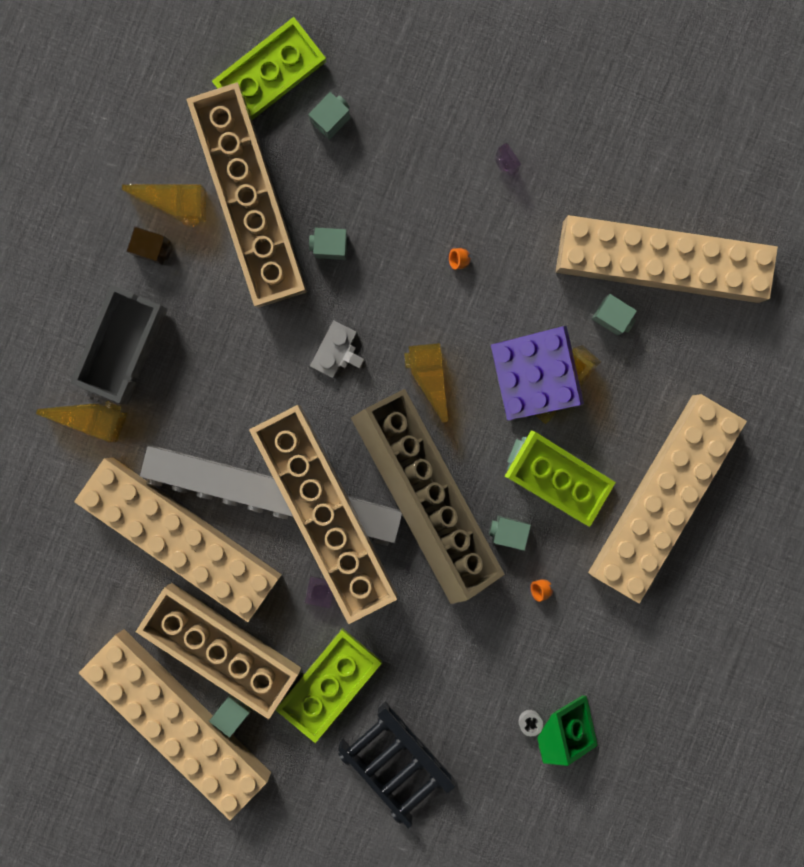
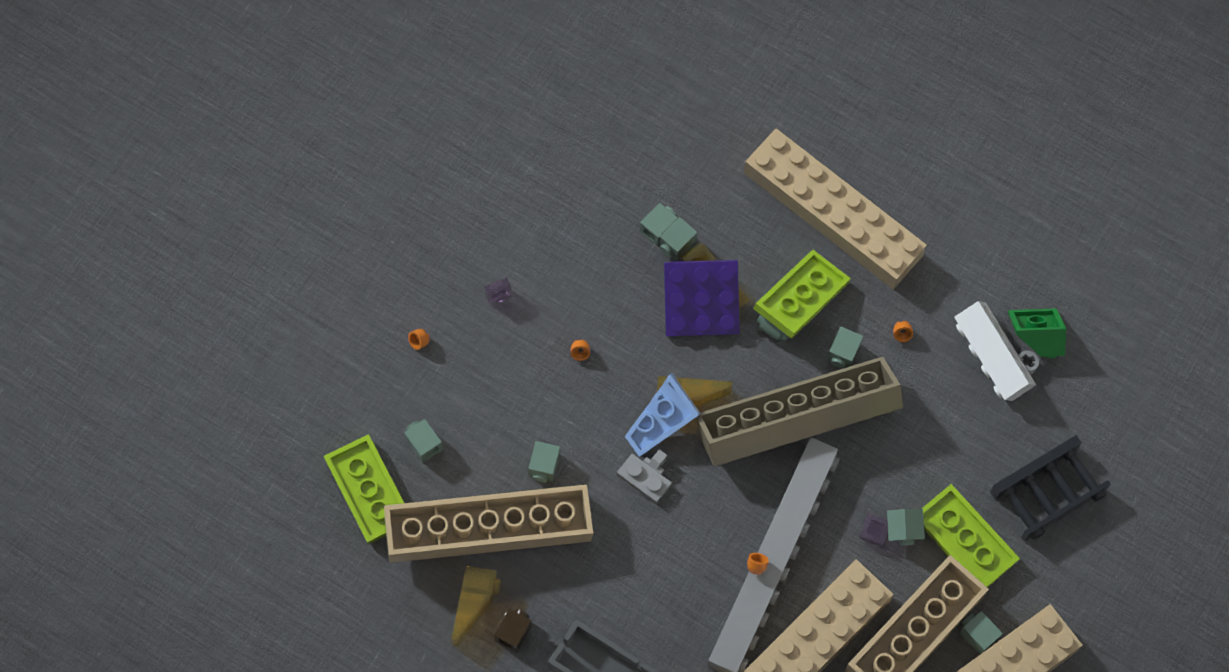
camera: 80 degrees left, 20 degrees down
tan brick [249,405,397,624] -> none
tan brick [555,215,778,303] -> none
none -> orange hinge [408,329,430,350]
none -> light blue wing [625,373,701,457]
none -> sand green brick [659,217,697,261]
none -> orange hinge [747,553,769,575]
none -> sand green brick [887,509,925,546]
none -> white brick [954,301,1036,401]

